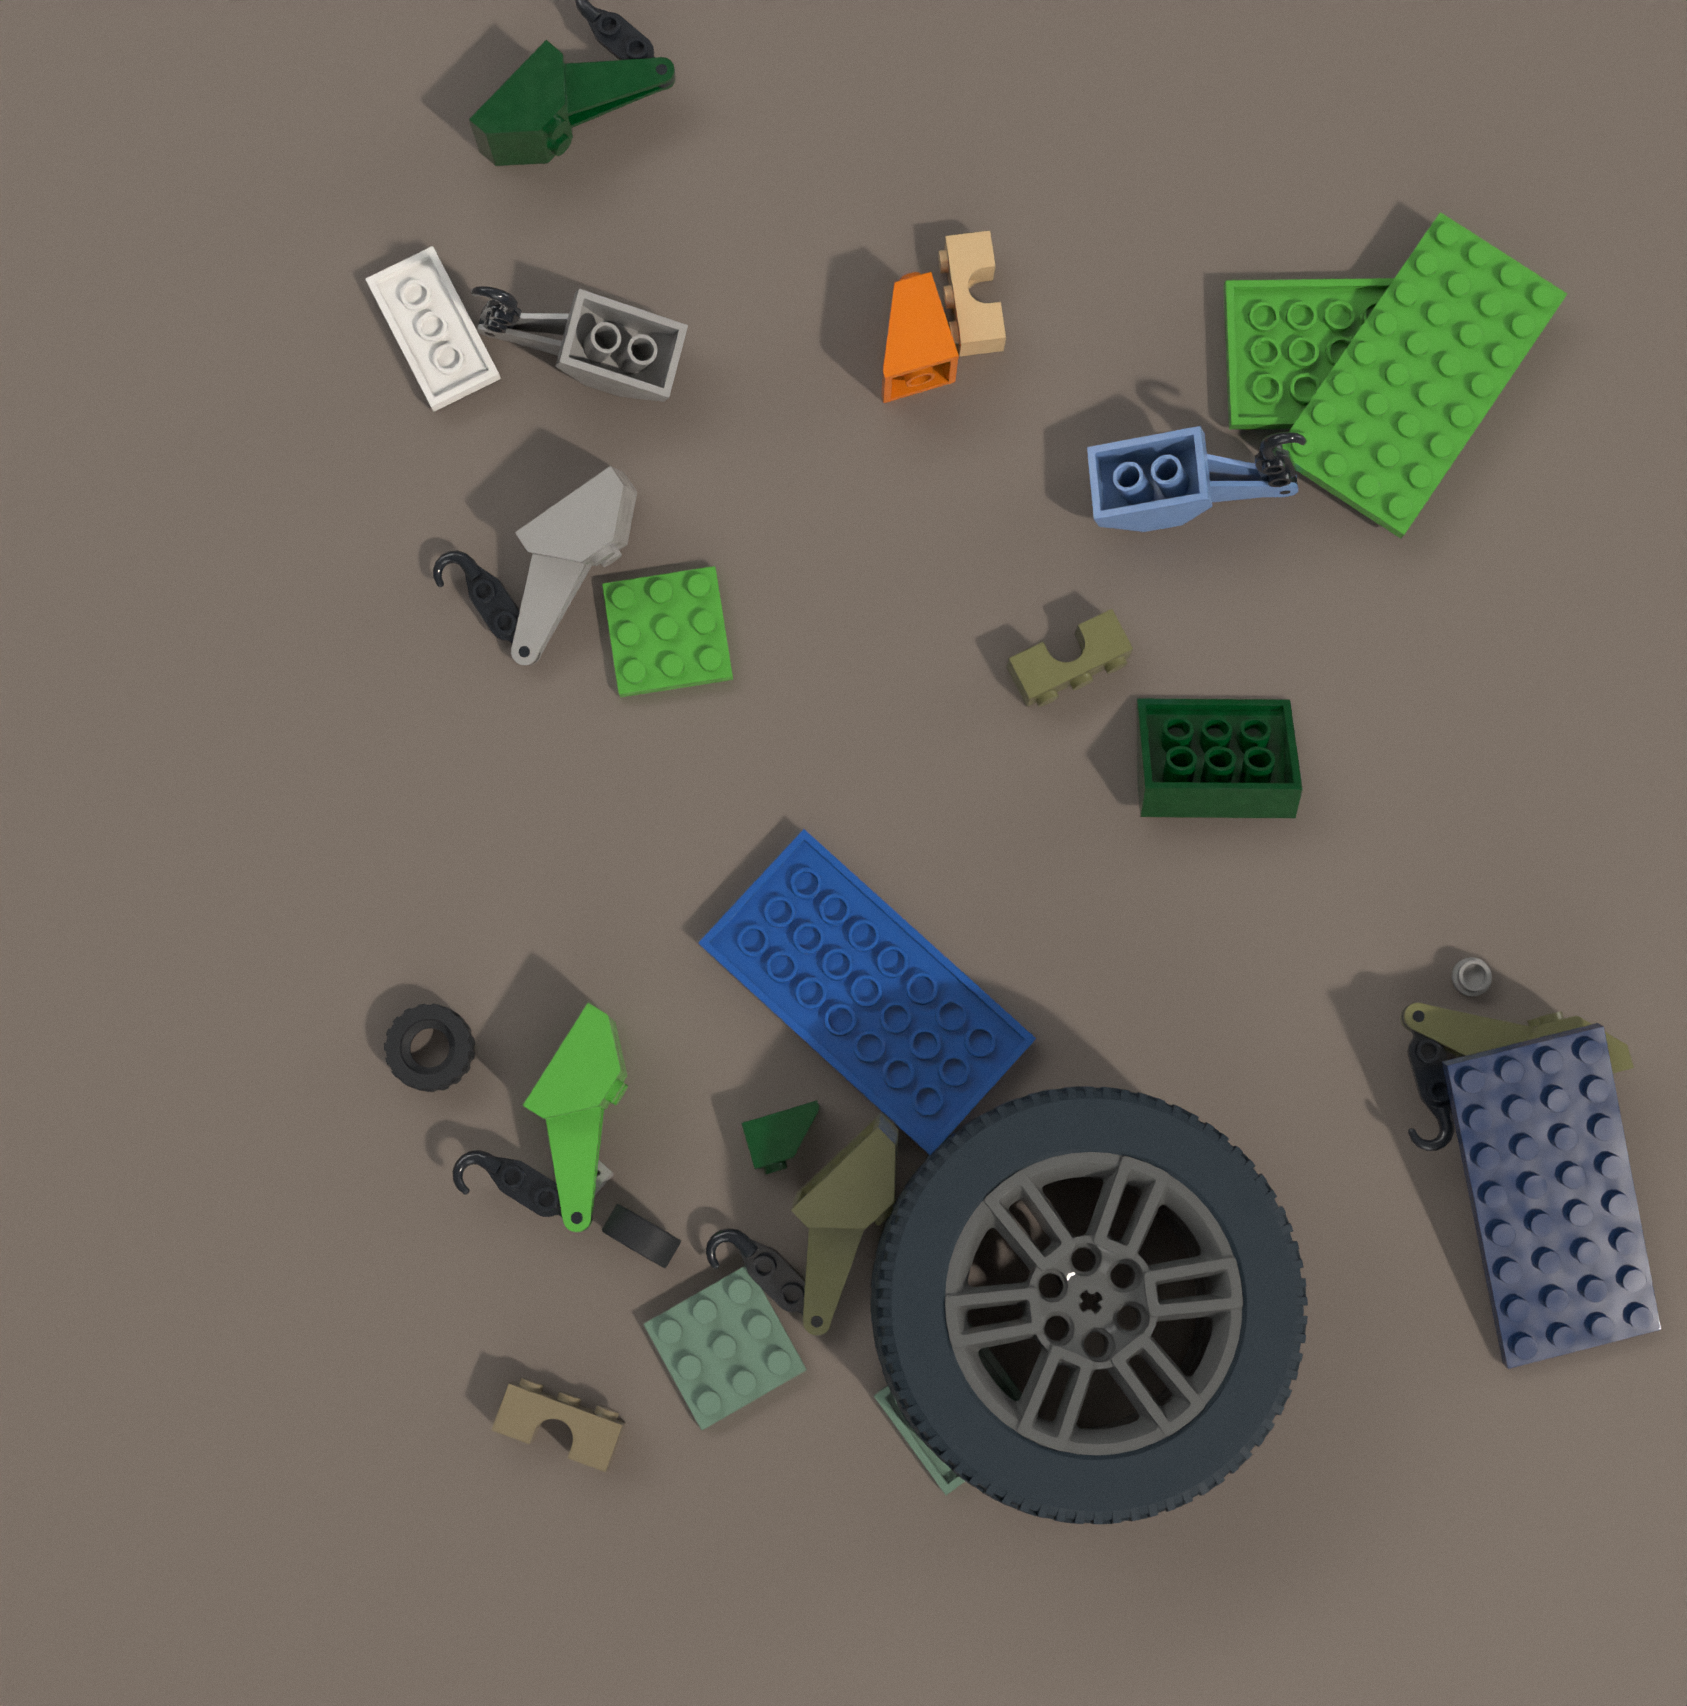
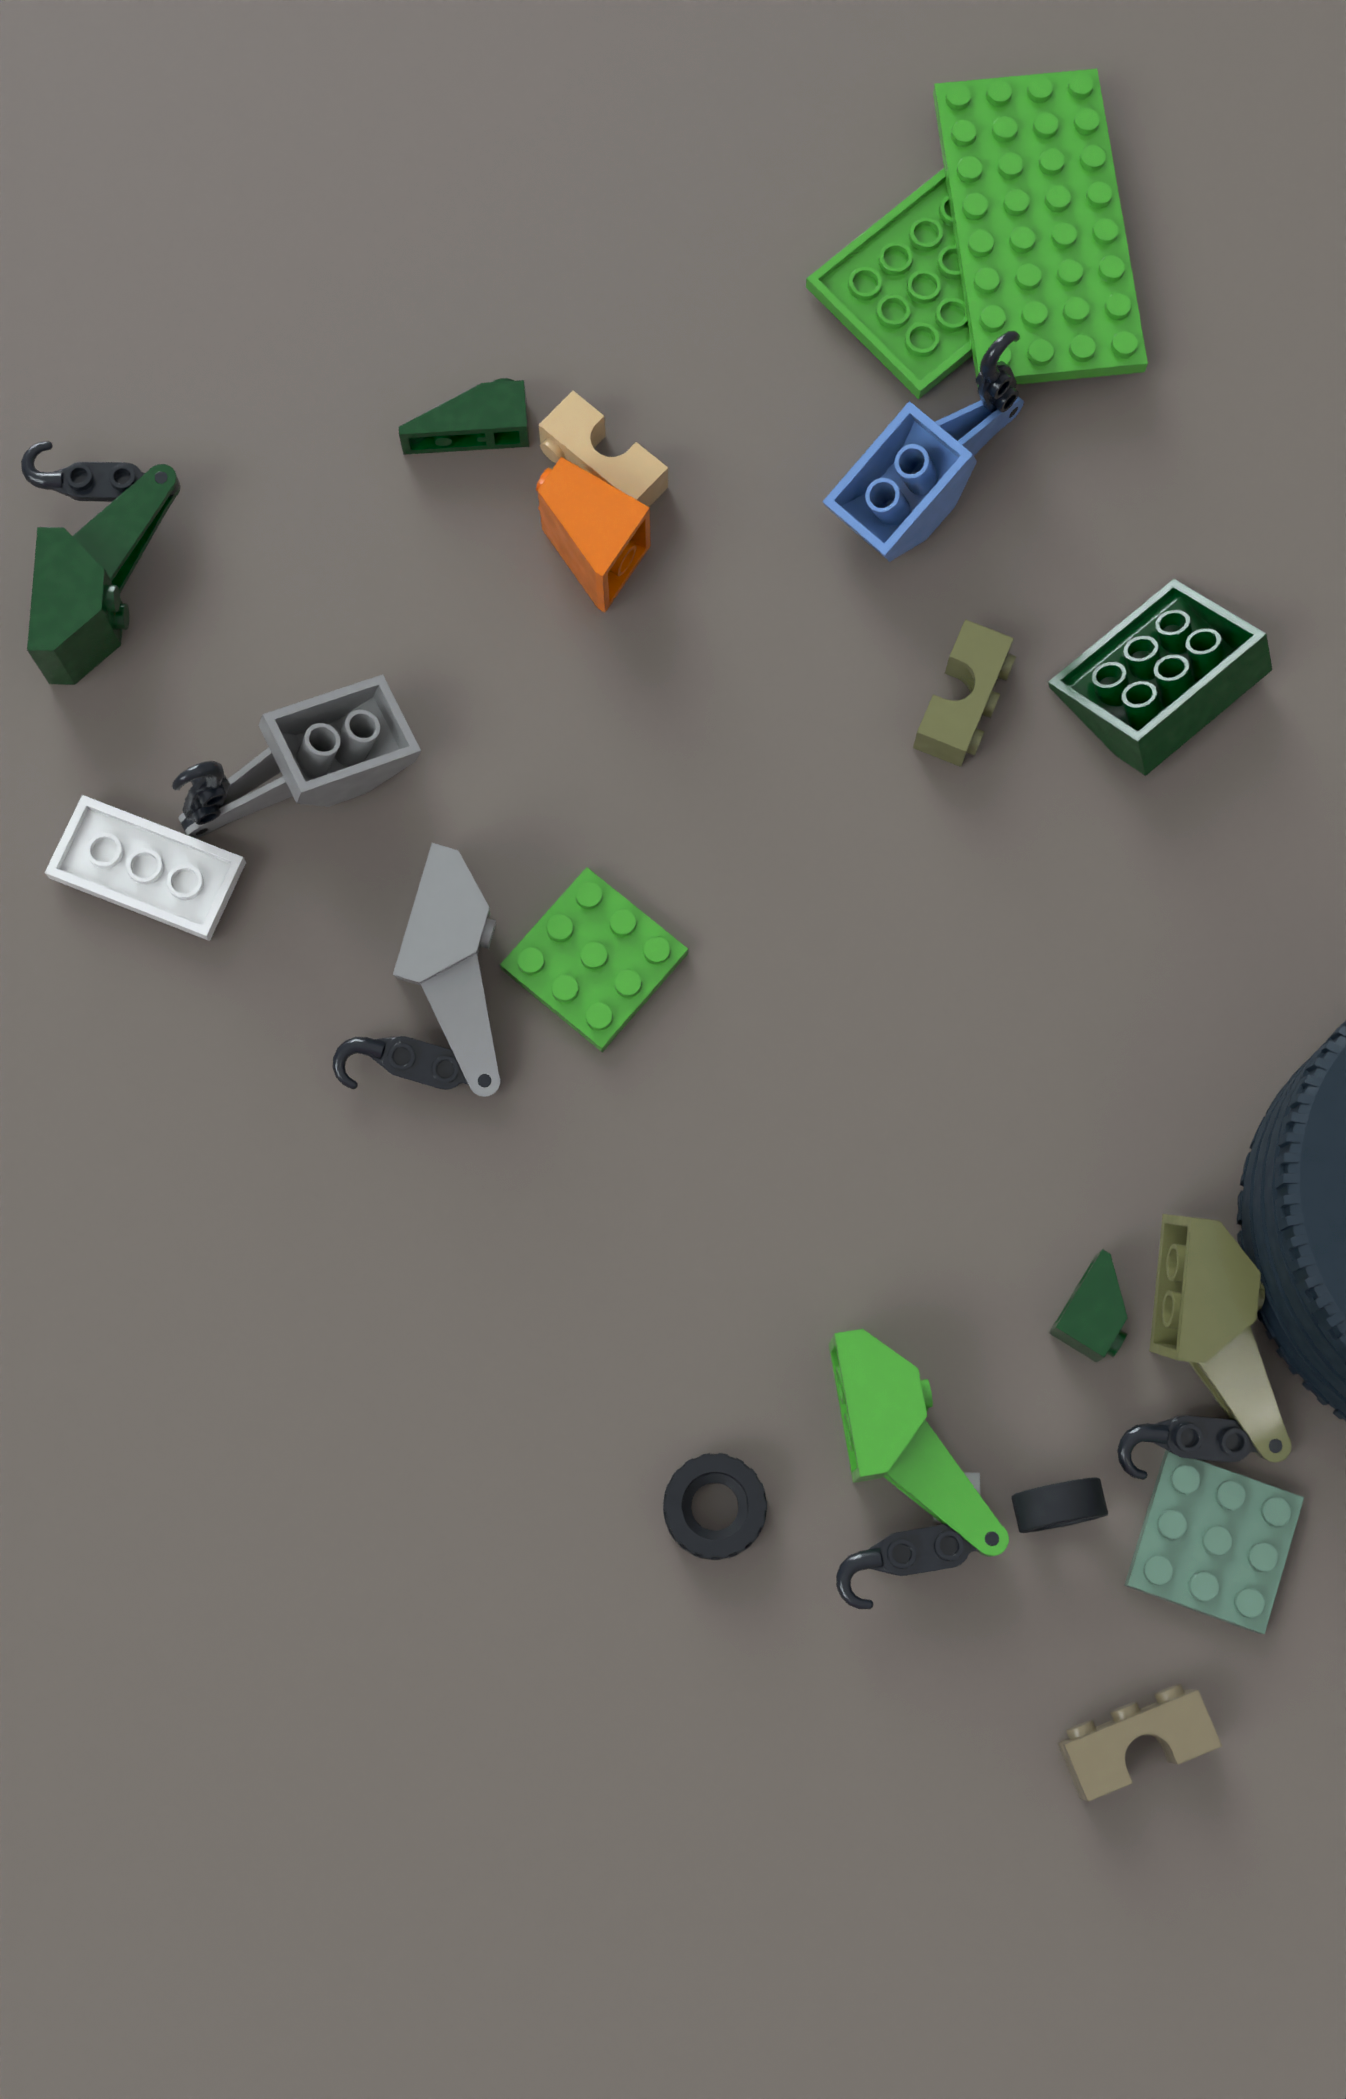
camera: 40 degrees left, 5 degrees down
blue plate [698,829,1036,1156] -> none
none -> dark green slope [399,378,529,455]

